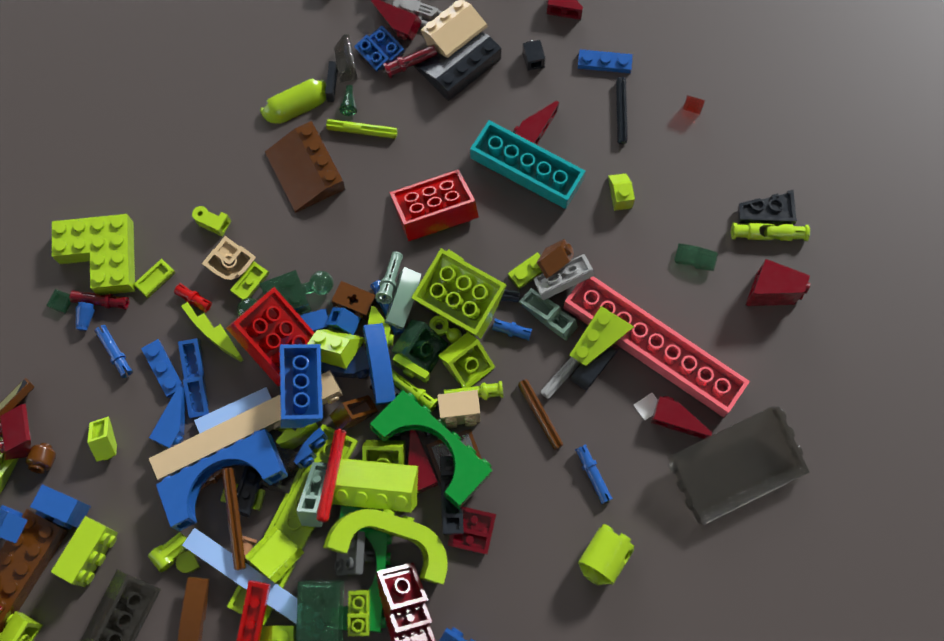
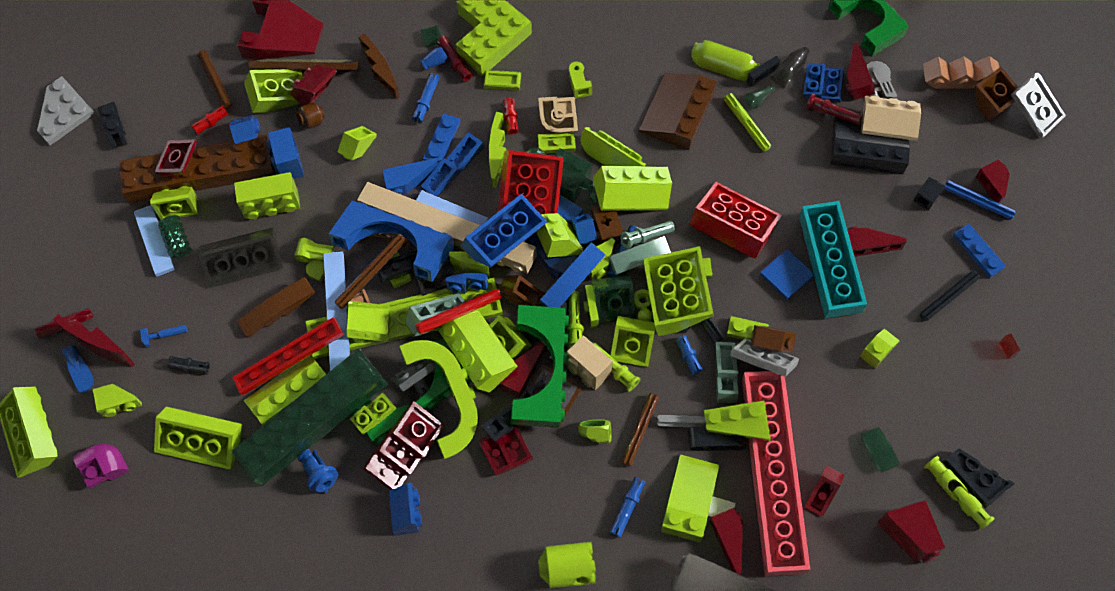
camera: 50 degrees right, 5 degrees down
none -> reddish brown slope [359,33,400,99]
none -> lime rock [578,419,612,444]
none -> lime brick [581,127,646,167]
none -> lime slope [593,166,672,210]
none -> lime slope [661,454,719,543]
none -> blue tile [760,249,815,300]
none -> dark red slope [805,465,844,517]
none -> blue axle [944,181,1016,220]

